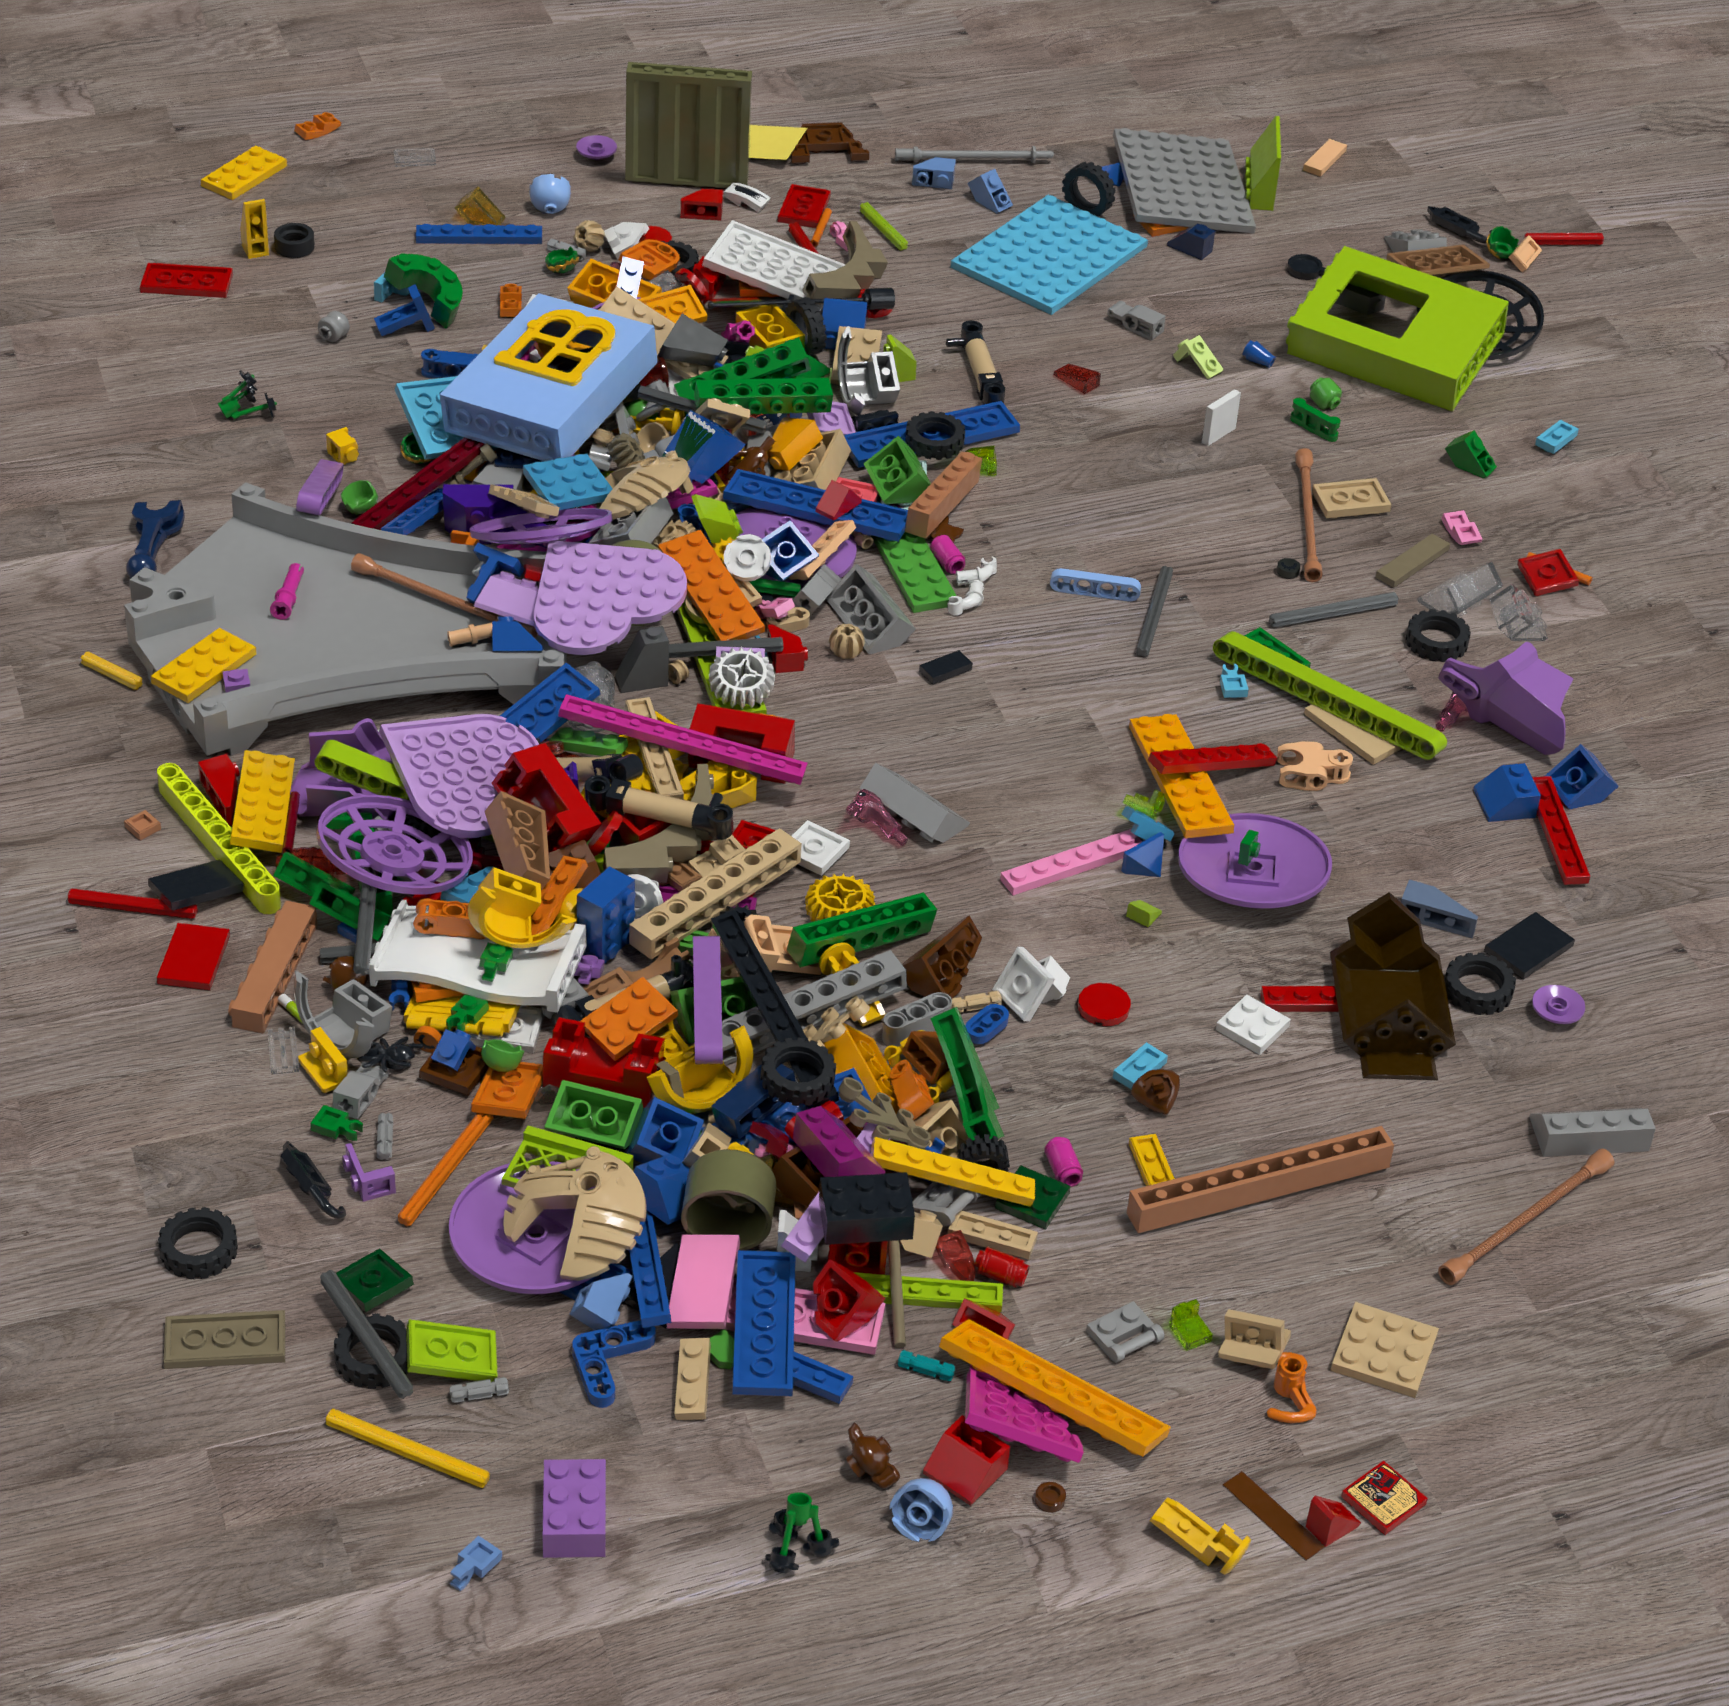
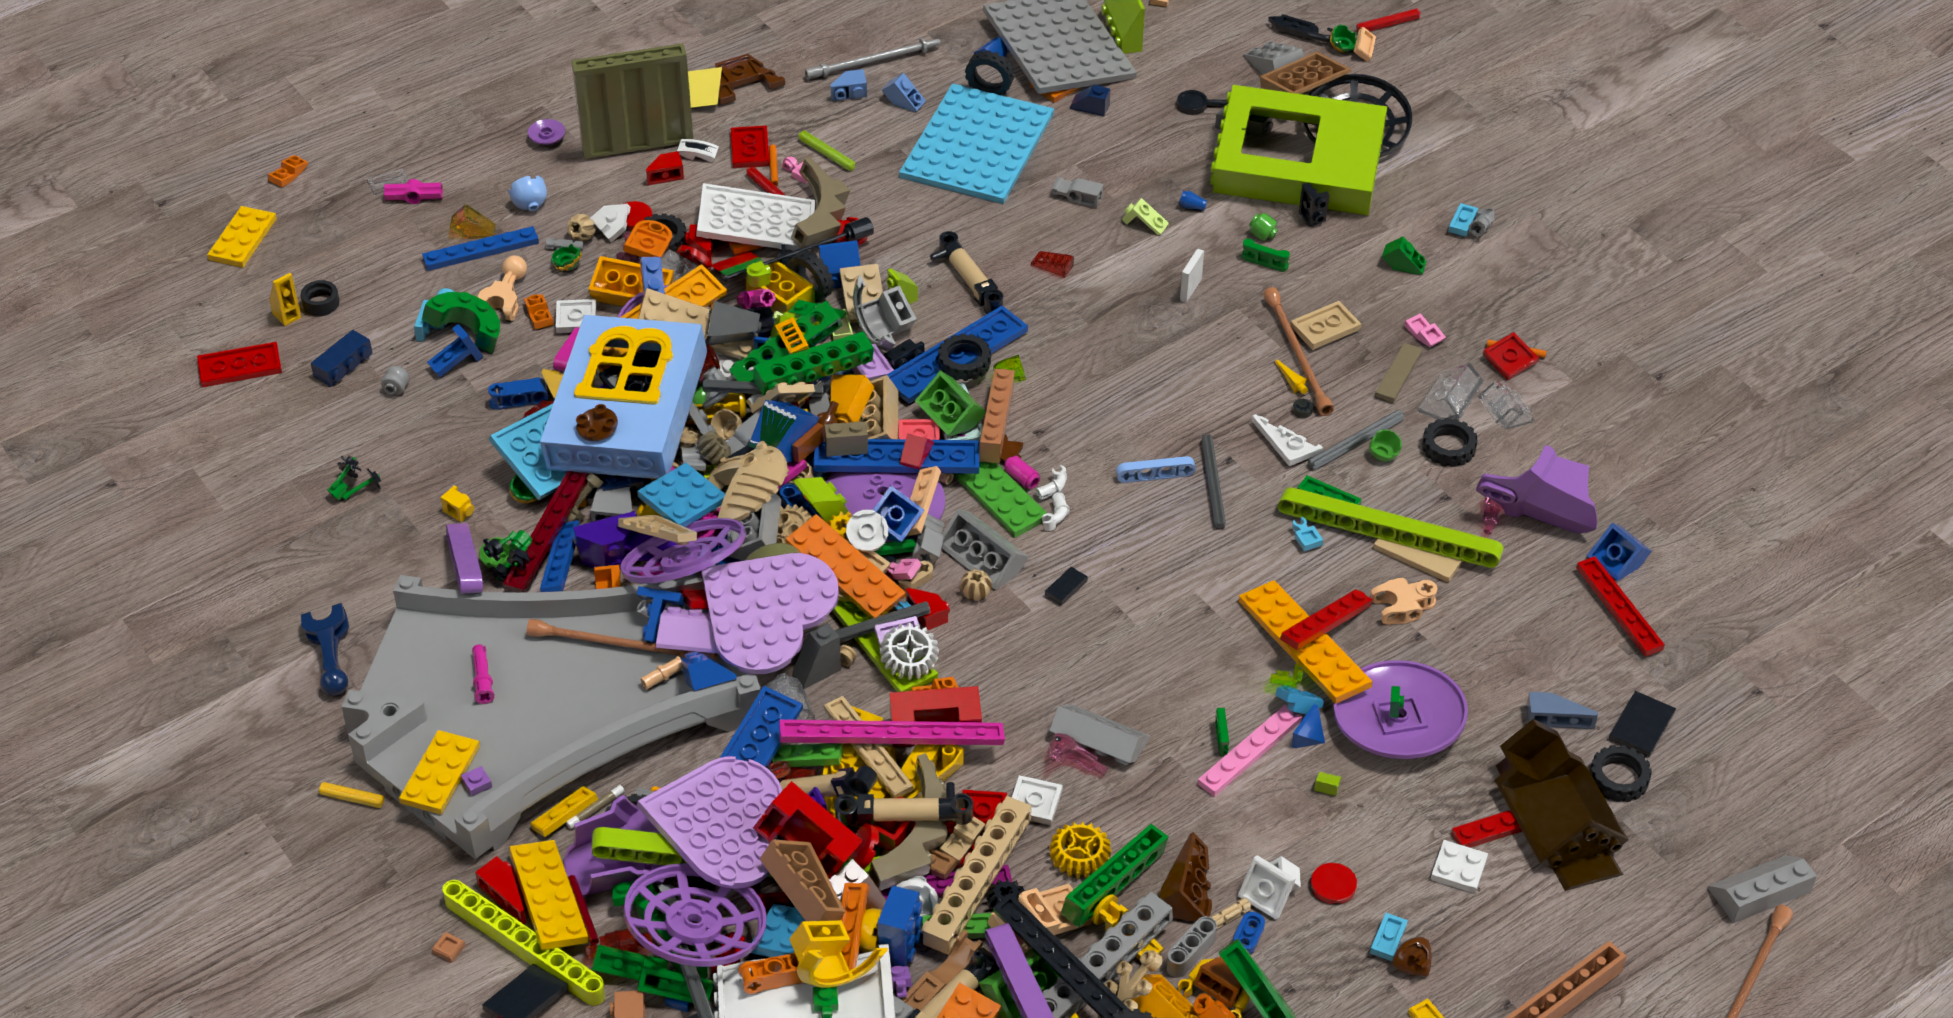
camera: 15 degrees left, 5 degrees up
blue slope [1473,763,1541,822] -> none
medium lavender dish [1532,985,1585,1024] -> none
none -> dark blue brick [311,330,373,387]
none -> dark pink piece [384,179,443,204]
none -> light nougat piece [478,255,527,321]
none -> black plant [483,530,532,582]
none -> yellow tile [530,786,598,837]
none -> reddish brown dish [576,404,618,441]
none -> lime plate [747,261,772,288]
none -> light orange slope [775,317,809,355]
none -> dark orange tile [792,423,824,463]
none -> dark tan brick [824,422,868,457]
none -> green tile [1215,708,1229,756]
none -> white wing [1252,414,1323,466]
none -> yellow piece [1275,360,1308,394]
none -> black bracket [1298,183,1330,227]
none -> bright green hair [1369,429,1402,462]
none -> light grey connector [1469,209,1495,237]

